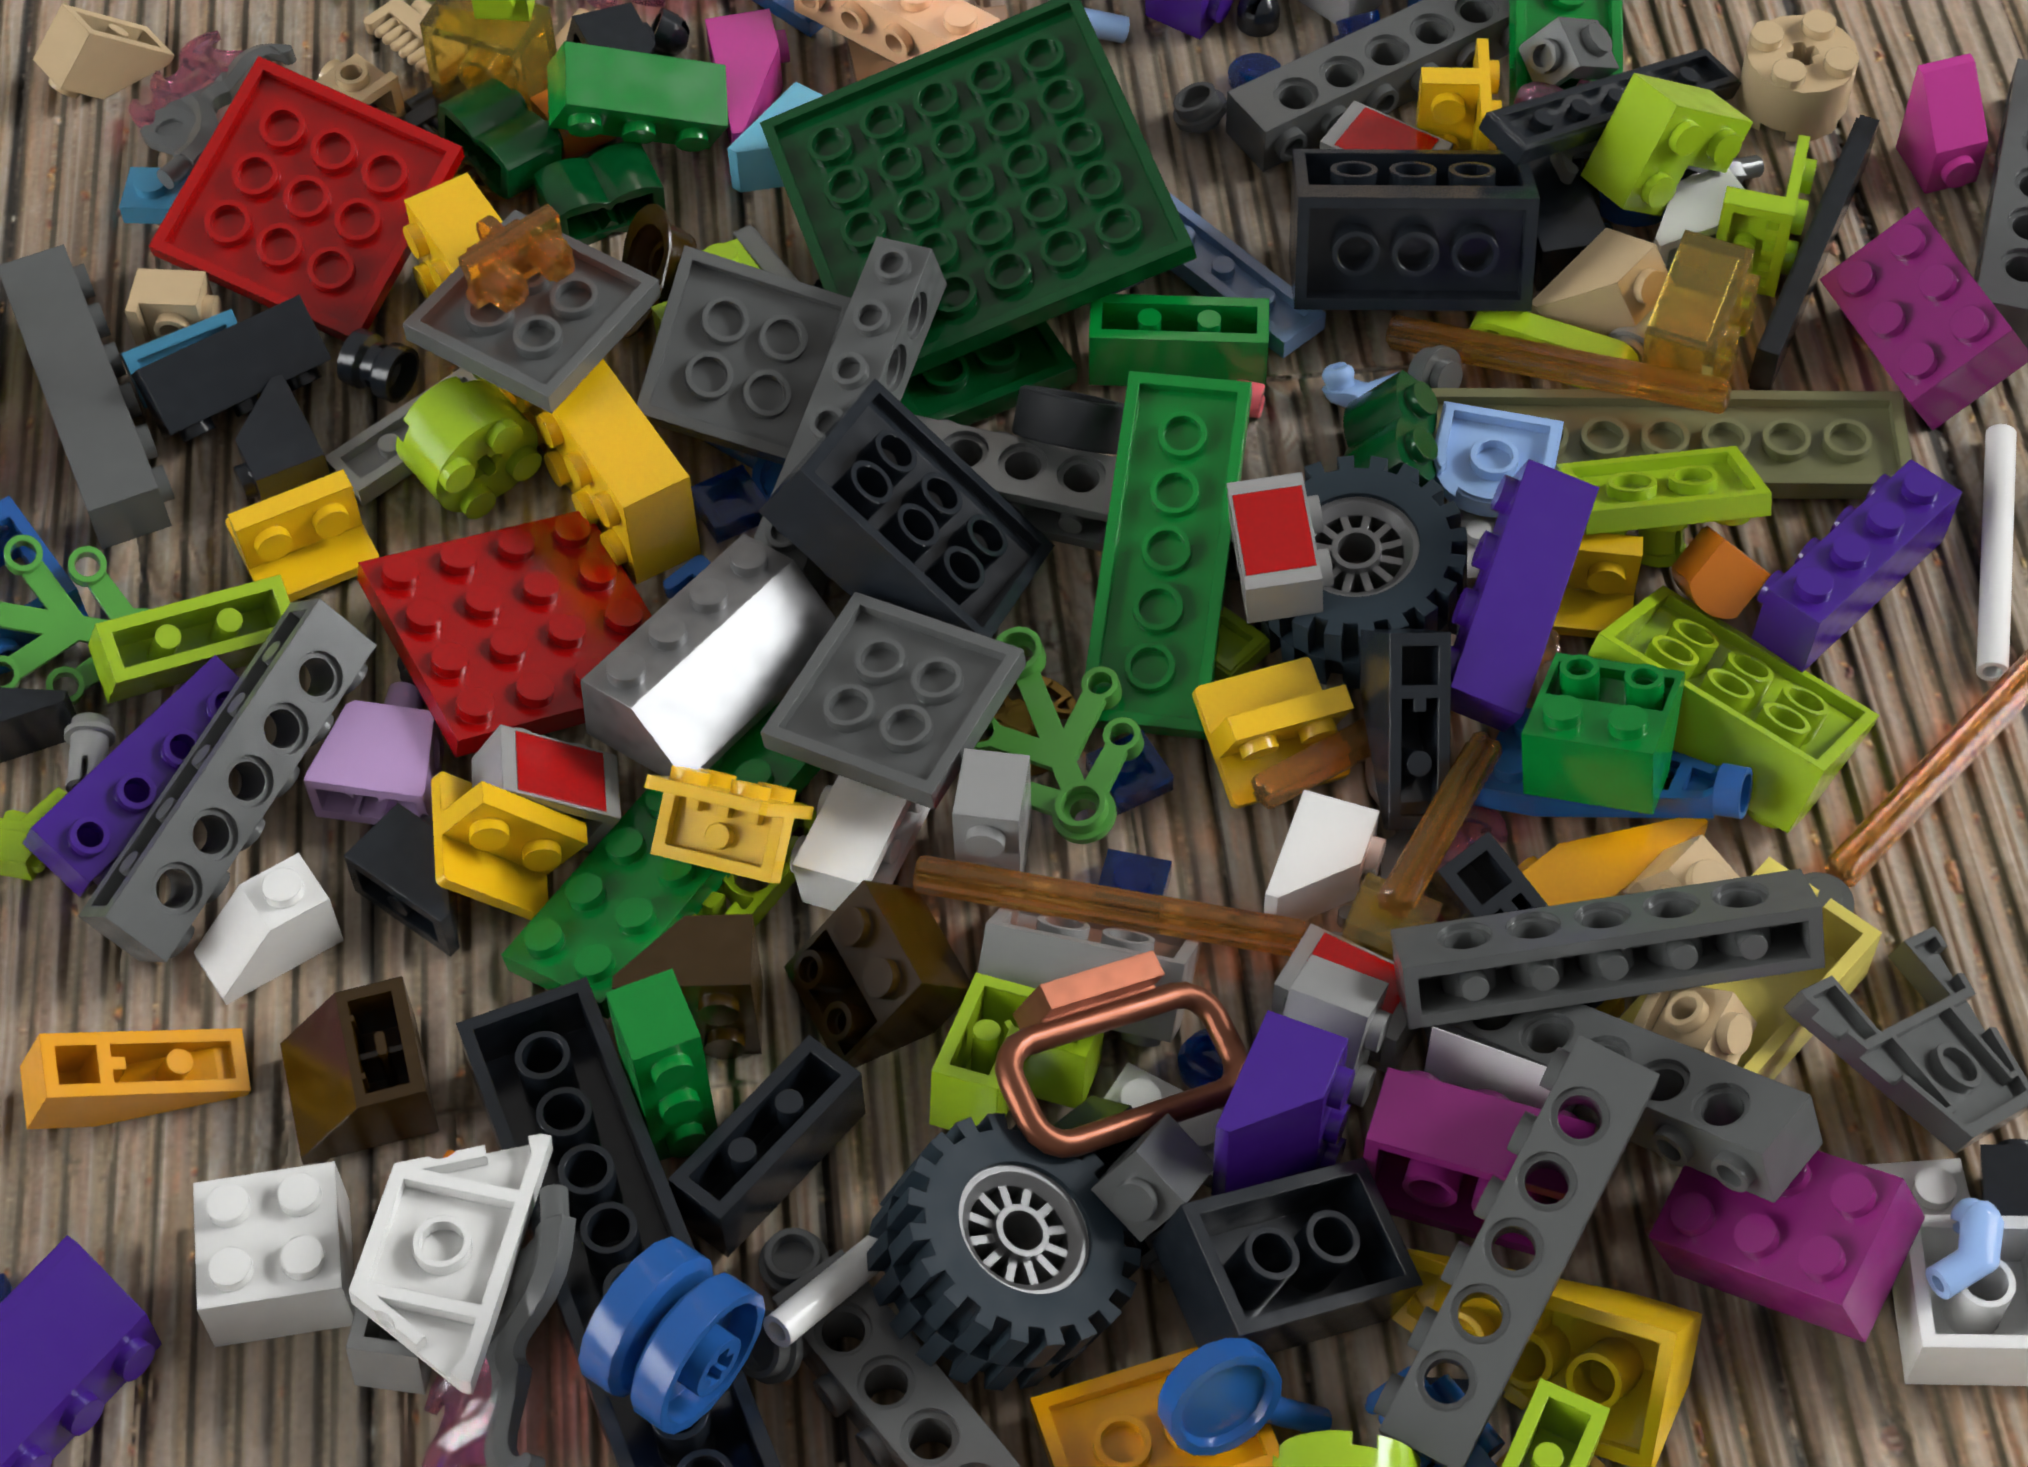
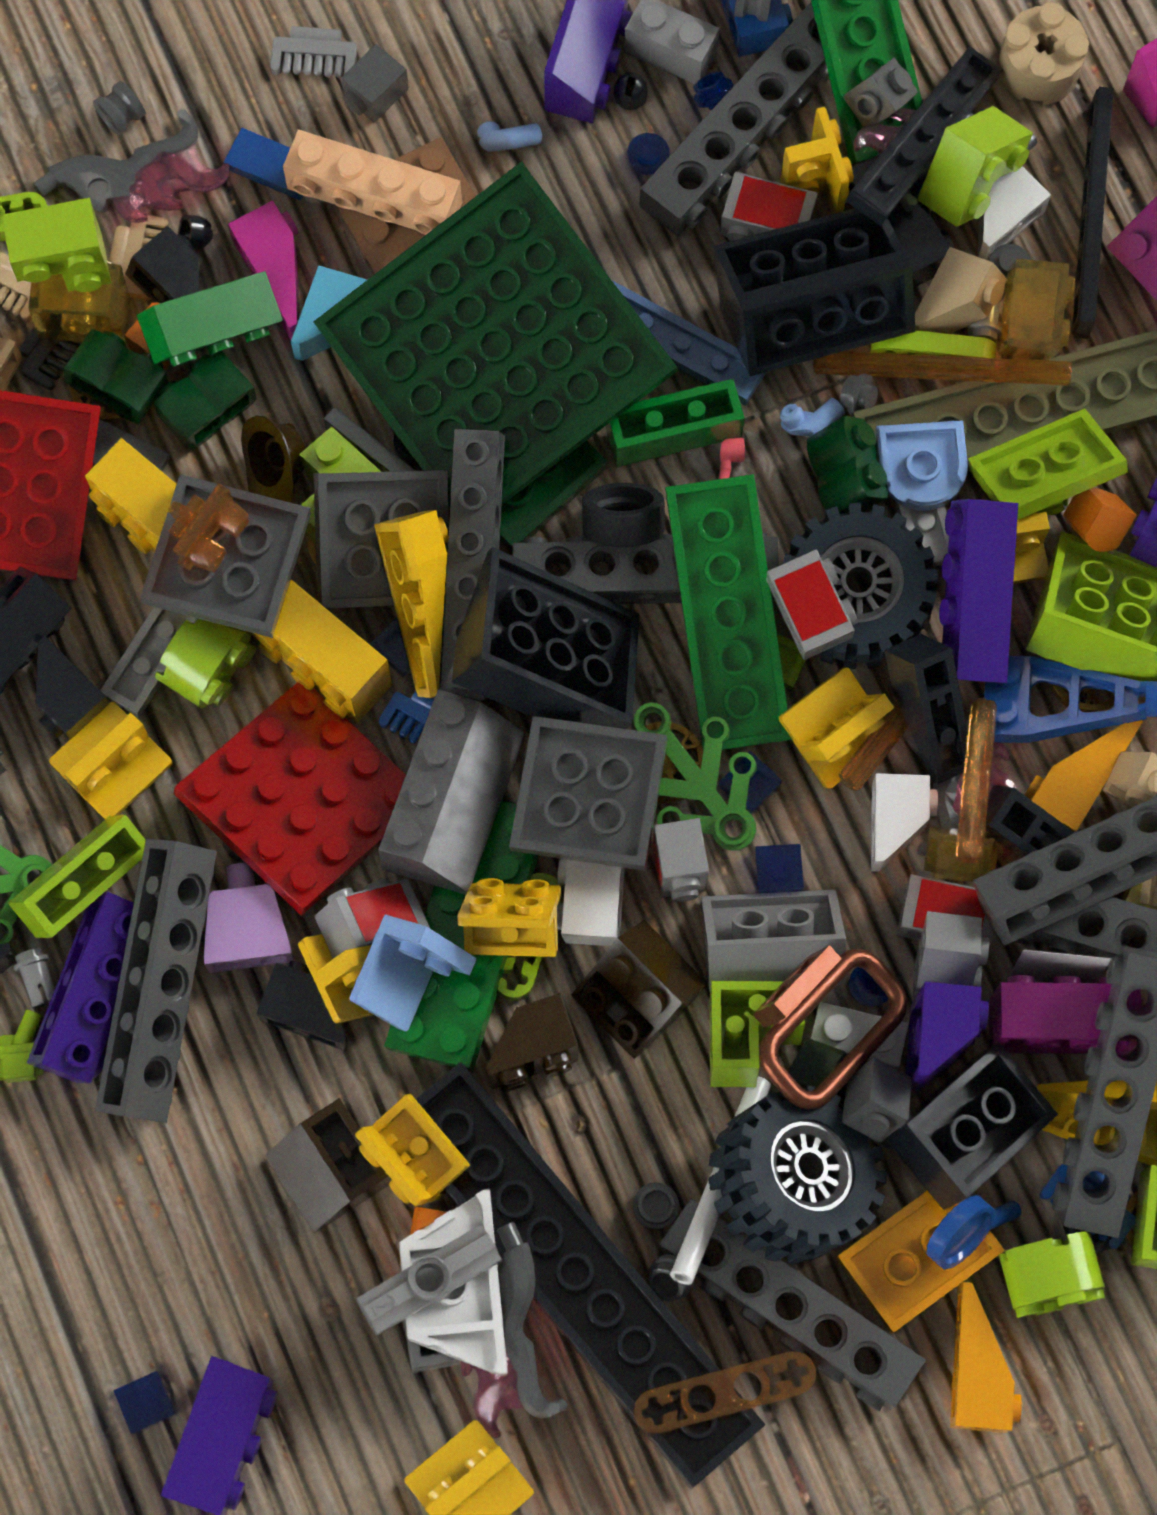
camera: 20 degrees left, 20 degrees up
light orange slope [20,1028,251,1130] -> none
white brick [193,1161,356,1347] -> none
white slope [194,852,344,1005] -> none
black wheel [337,328,420,403] -> none
blue wheel [578,1236,765,1435] -> none
green brick [605,969,718,1161] -> none
black brick [668,1035,866,1258] -> none
clear orange axle [912,855,1306,957] -> none
dark grey plate [1173,82,1227,133] -> none
green slope [1521,652,1685,815] -> none
lime bracket [1708,135,1818,297] -> none
none -> light blue bracket [350,915,477,1031]
none -> yellow bracket [355,1094,471,1206]
none -> light grey piece [356,1224,502,1336]
none -> yellow wedge [374,510,449,698]

